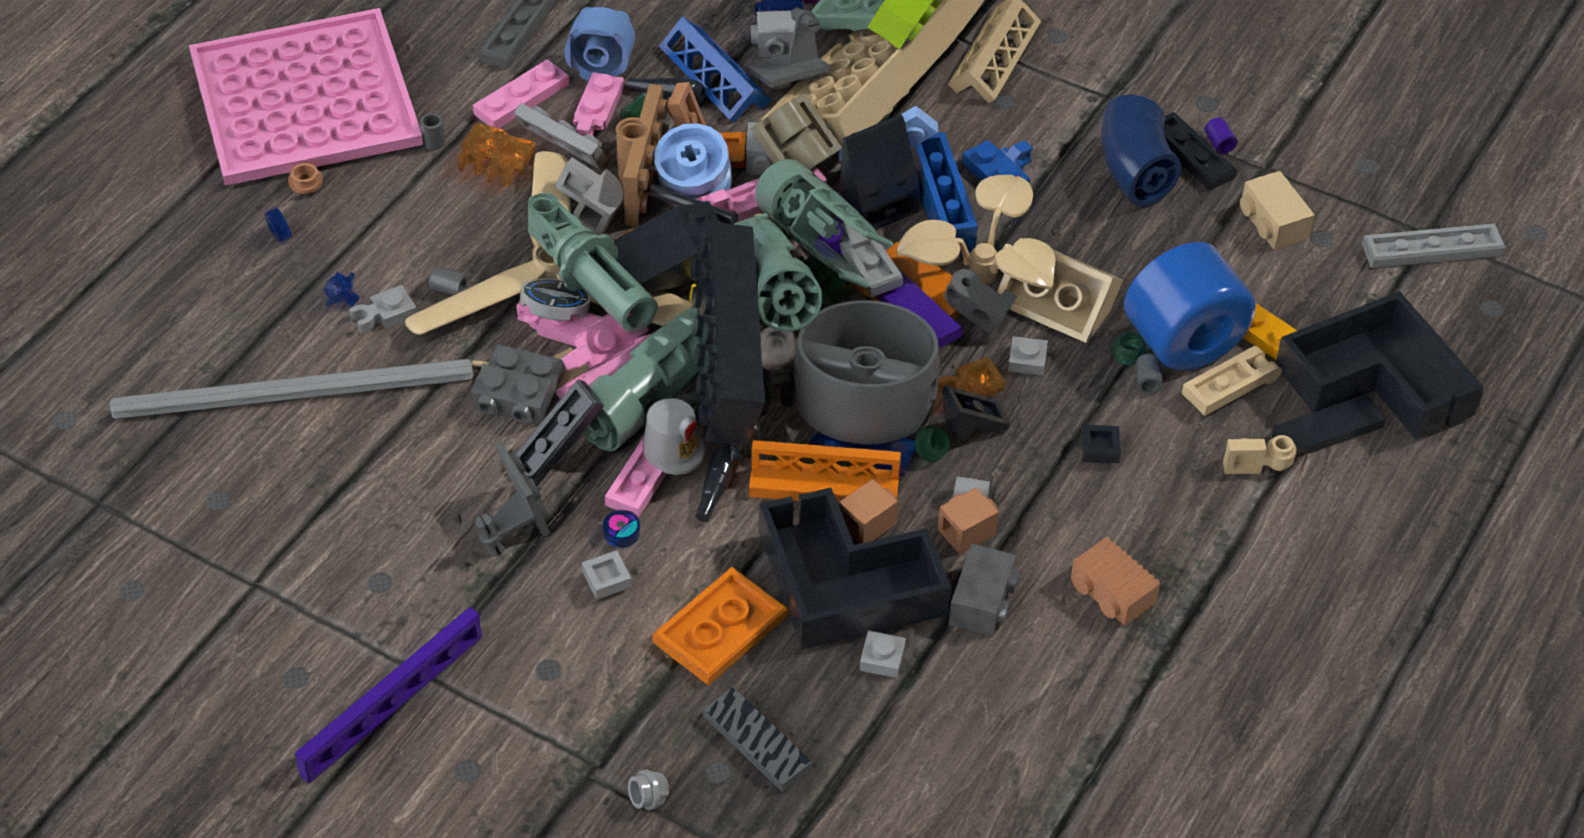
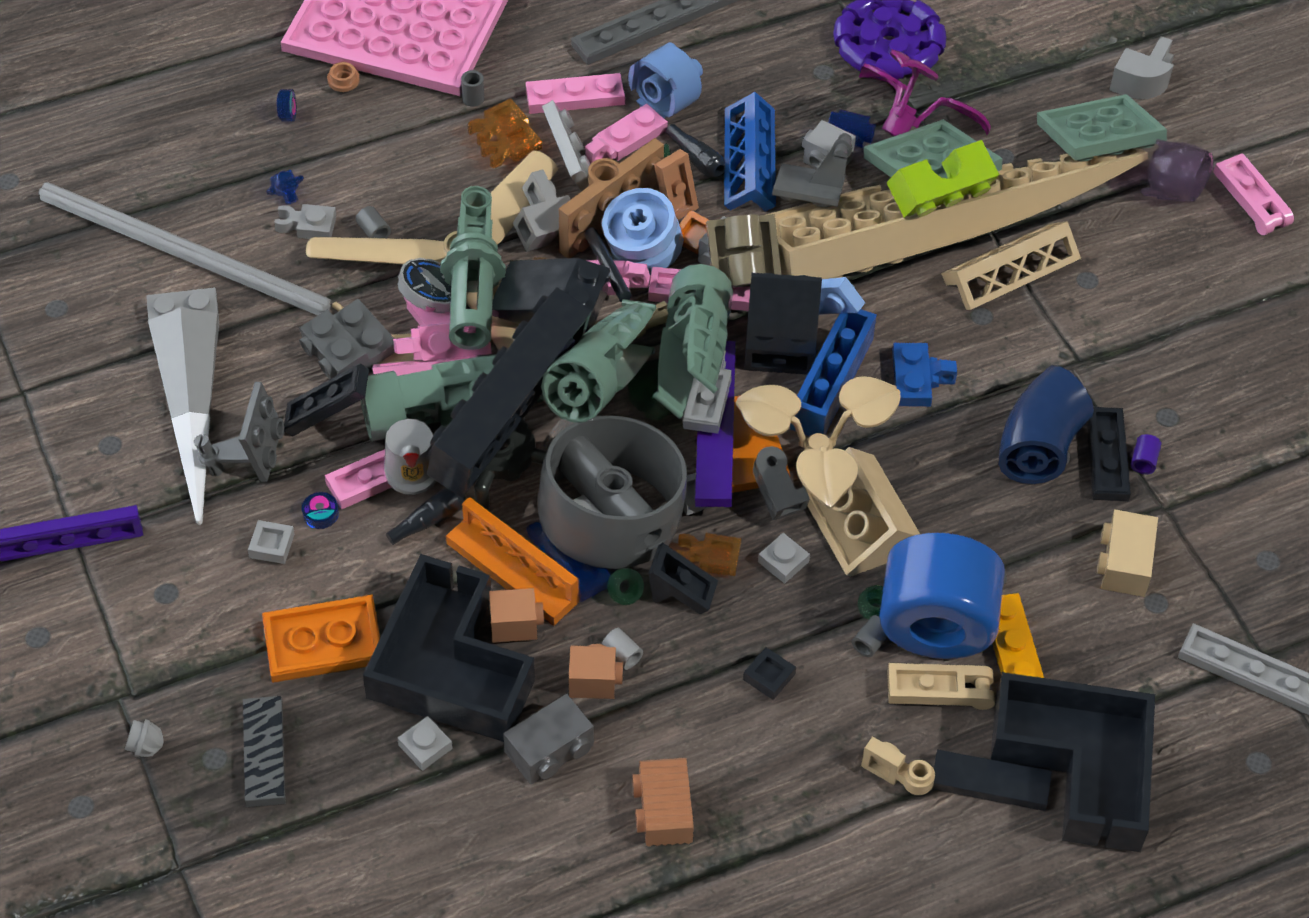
camera: 35 degrees right, 5 degrees up
none -> light grey plate [146,288,219,526]

